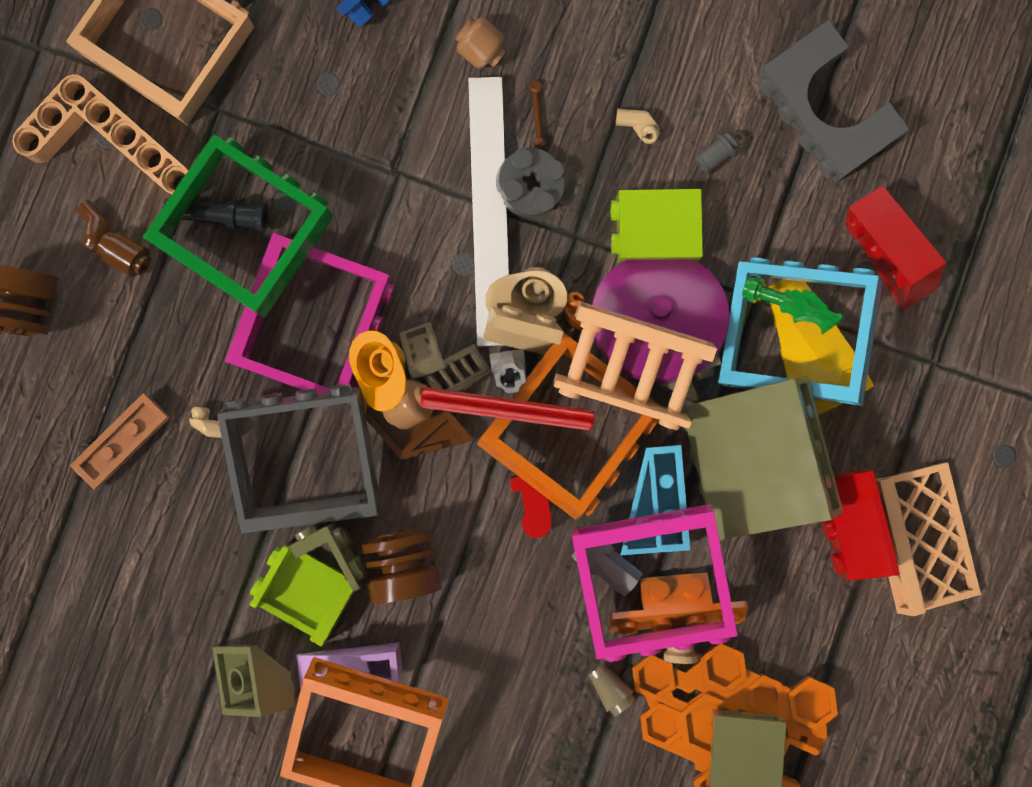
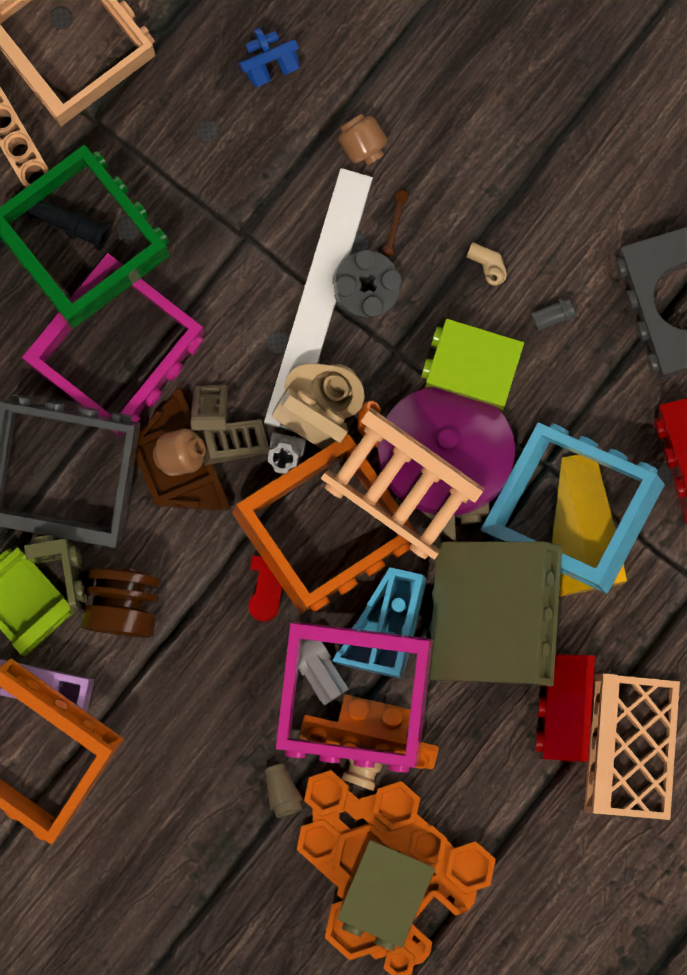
camera: 25 degrees right, 5 degrees down
light orange piece [349,330,407,412] -> none
red axle [420,387,595,430] -> none
green piece [742,277,844,334] -> none

